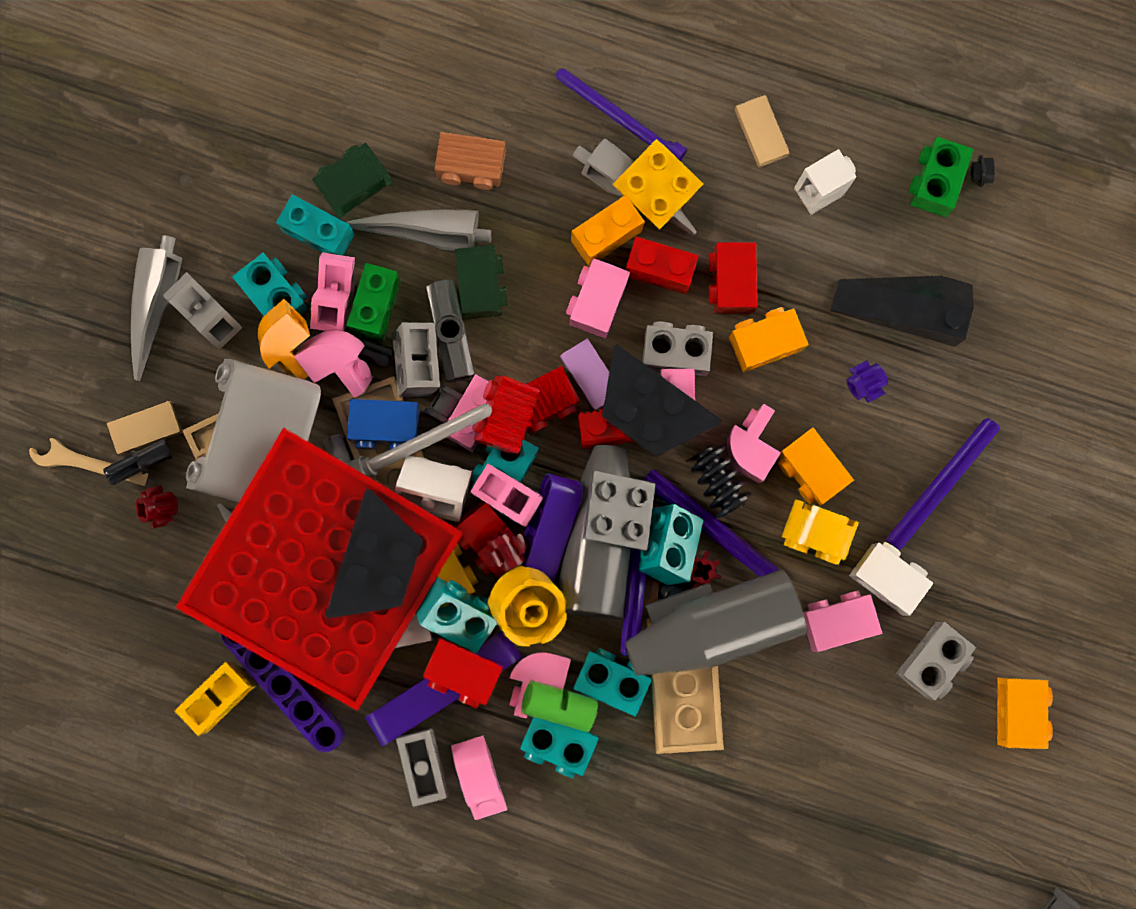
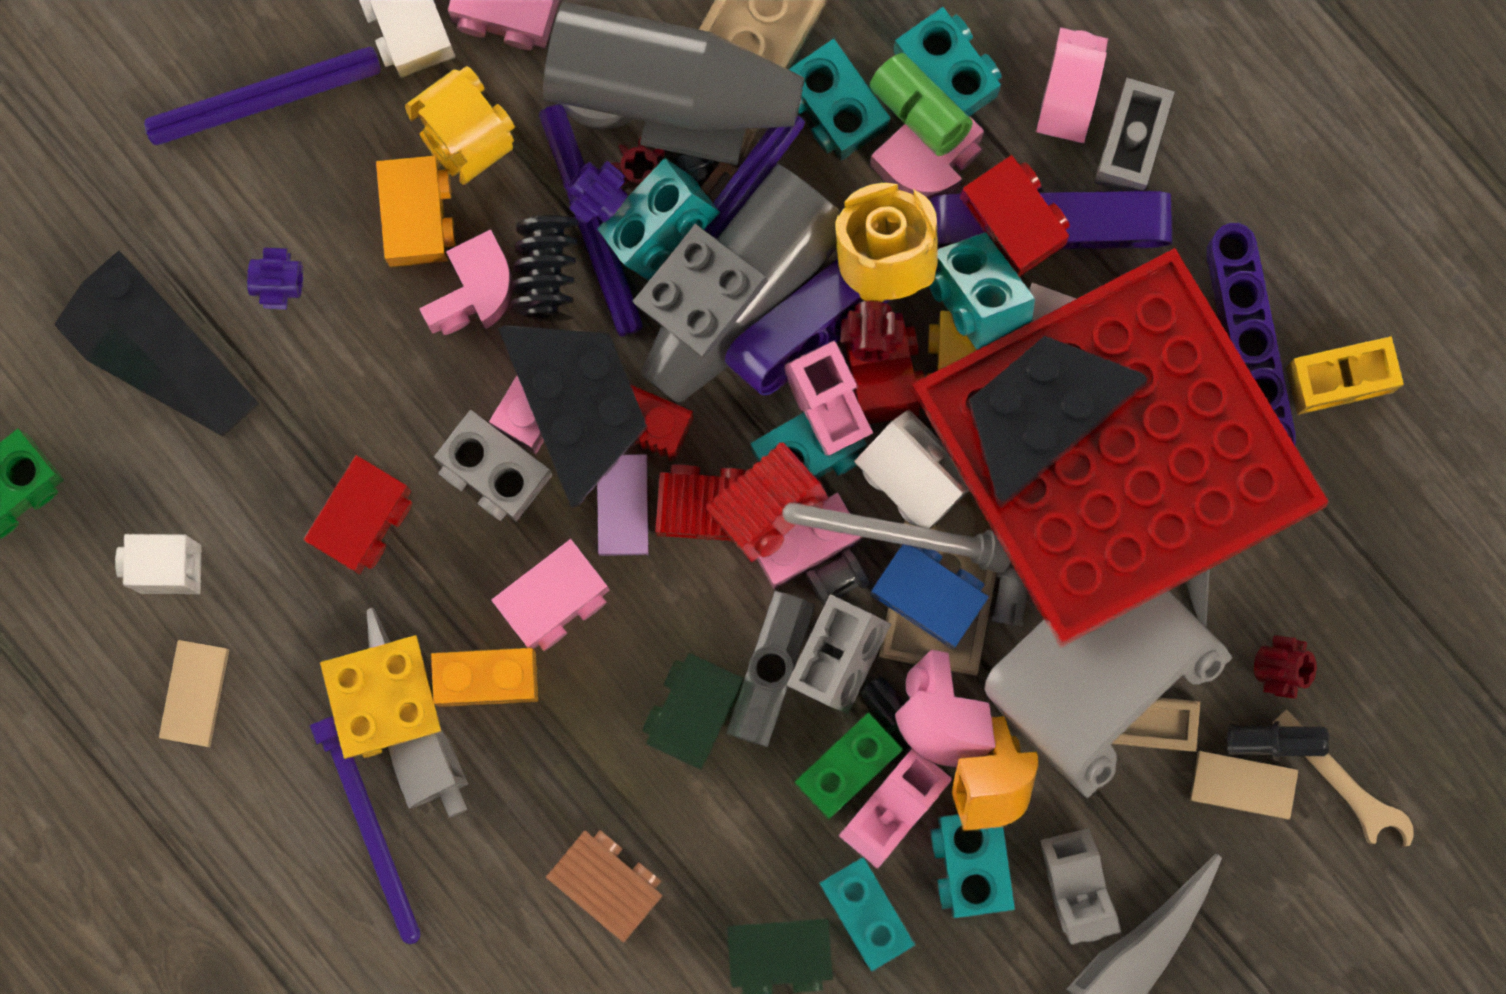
camera: 140 degrees left, 0 degrees up
light grey piece [346,209,492,253] -> none
red brick [626,236,699,295] -> none
light orange brick [729,307,809,373] -> none
none -> dark purple gear [566,161,628,223]

